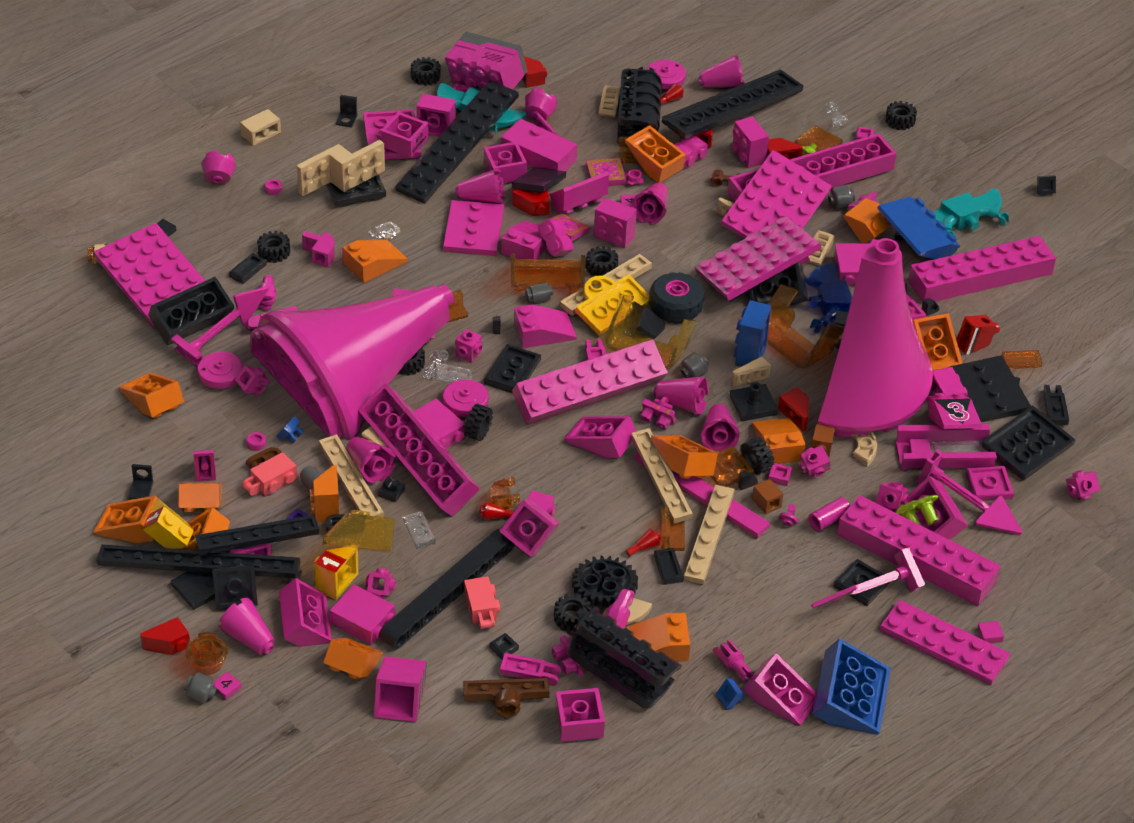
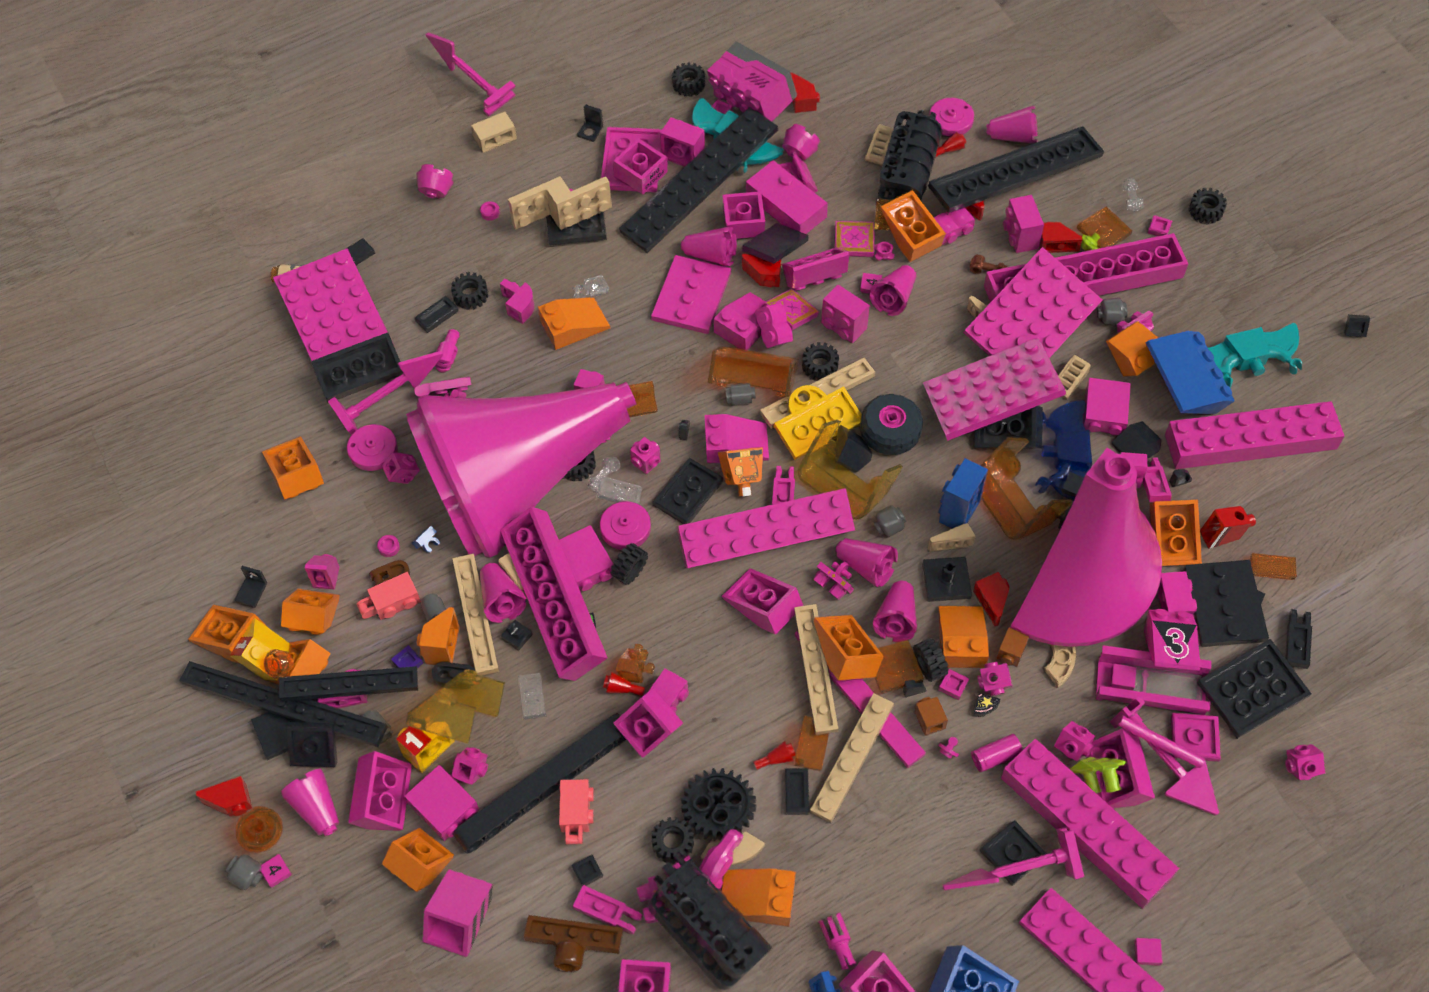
camera: 15 degrees right, 15 degrees up
none -> clear orange cone [264,649,294,680]
none -> dark pink piece [426,32,516,116]
none -> orange torso [718,447,763,496]
none -> black tile [973,693,1001,717]
none -> dark pink piece [1117,715,1205,768]

